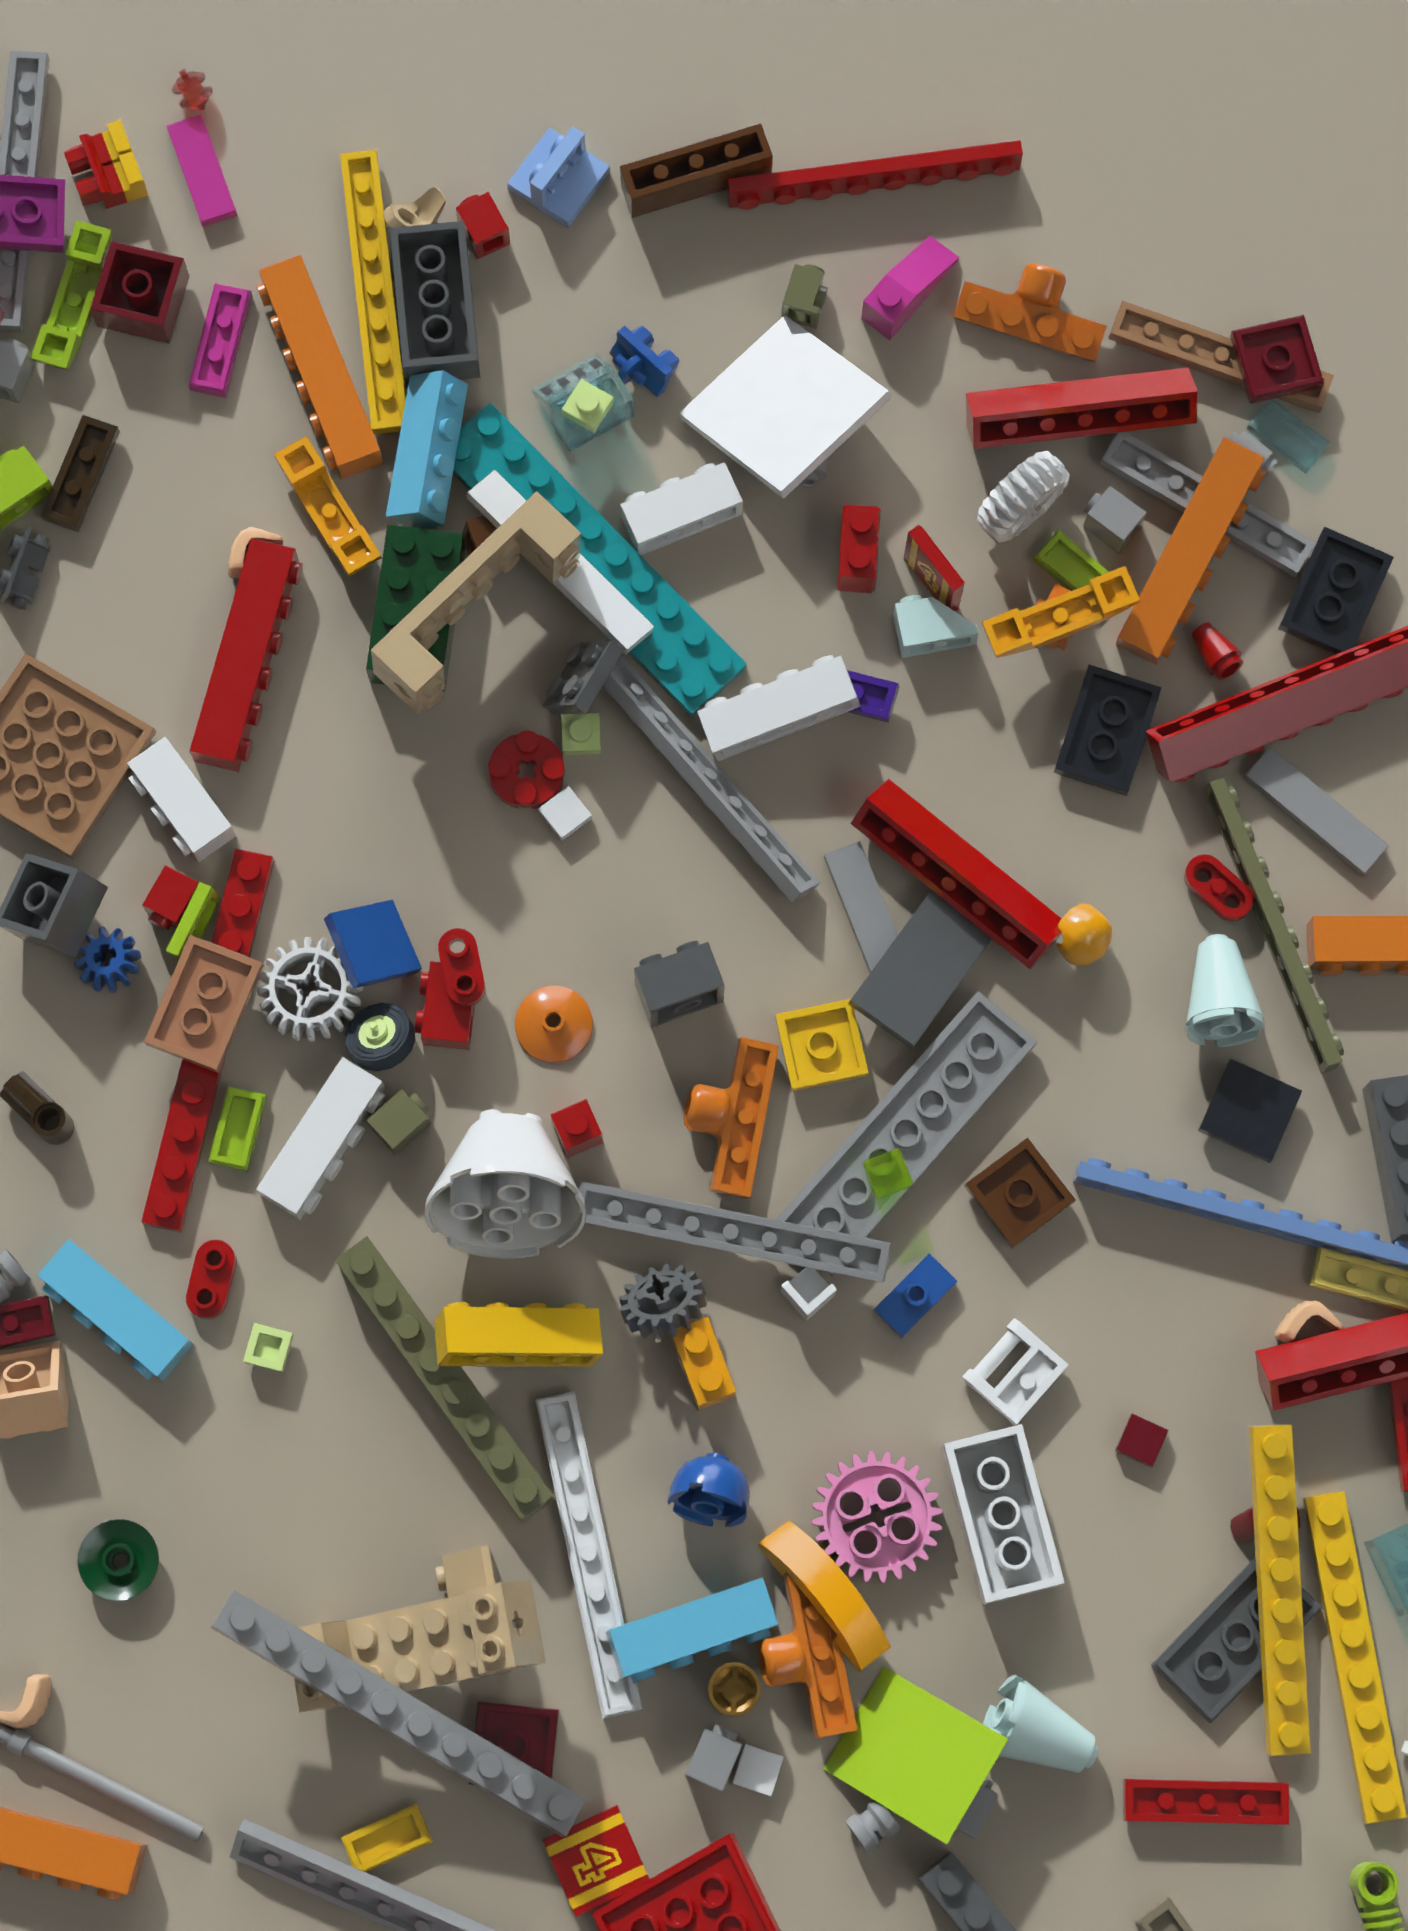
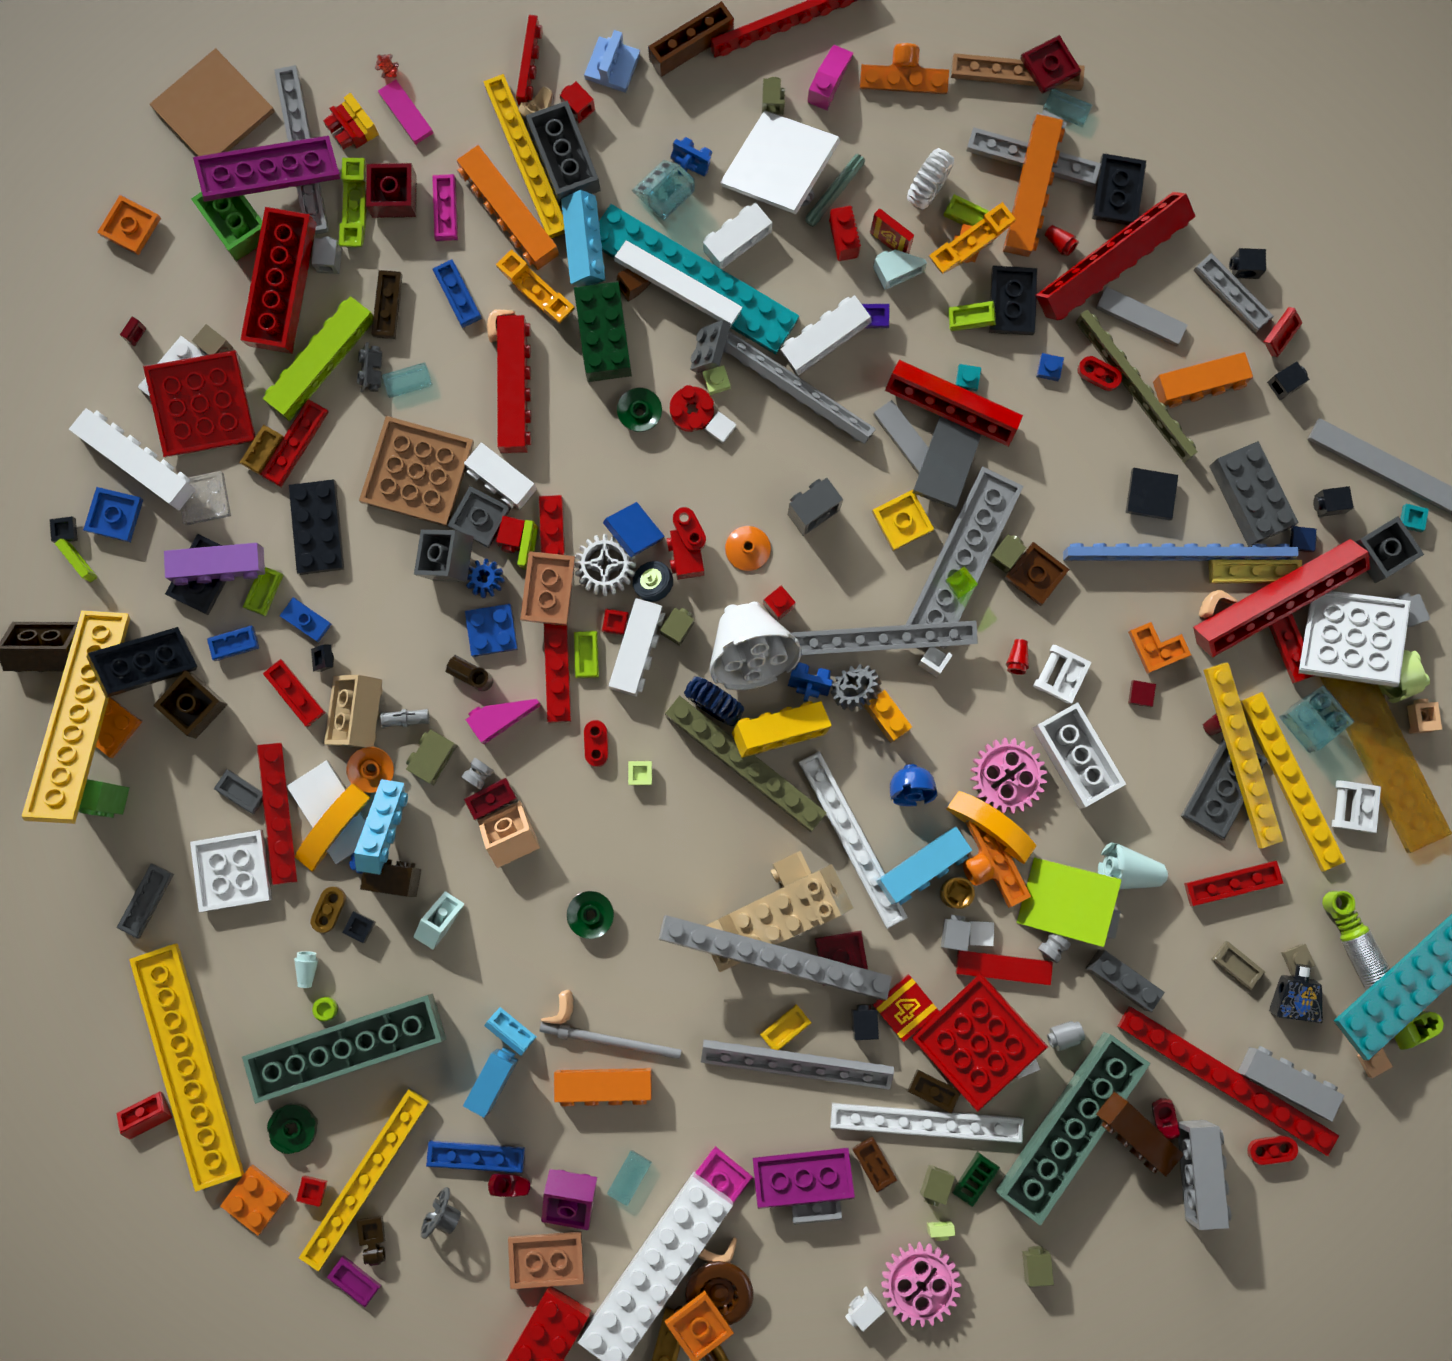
camera: 15 degrees left, 5 degrees up
medium azure brick [37,1239,194,1381] -> none
tan plate [371,491,581,715] -> none
yellowish green plate [561,379,614,433] -> none
orange plate [684,1037,779,1199] -> none
blue plate [873,1253,957,1339] -> none
red brick [966,368,1198,449] -> none
light orange hair [1056,903,1113,966] -> none
light grey brick [1083,486,1146,553] -> none
light aqua cone [1186,934,1265,1047] -> none
none -> clear light blue tile [382,362,432,398]
none -> blue tile [432,259,482,328]
none -> dark grey plate [448,486,511,548]
none -> blue plate [465,604,518,657]
none -> dark pink slope [465,699,542,745]
none -> red plate [516,15,543,106]
none -> red tile [602,609,629,636]
none -> dark green dish [617,388,662,432]
none -> dark blue gear [684,677,744,726]
none -> blue hips [788,662,833,702]
none -> sand green axle [805,154,865,227]
none -> black brick [851,1004,879,1040]
none -> lime tile [949,301,996,331]
none -> teal plate [955,364,981,392]
none -> red tile [955,950,1053,985]
none -> olive brick [988,534,1027,574]
none -> red cone [1006,639,1029,675]
none -> blue plate [1036,353,1064,381]
none -> orange plate [1128,622,1191,674]

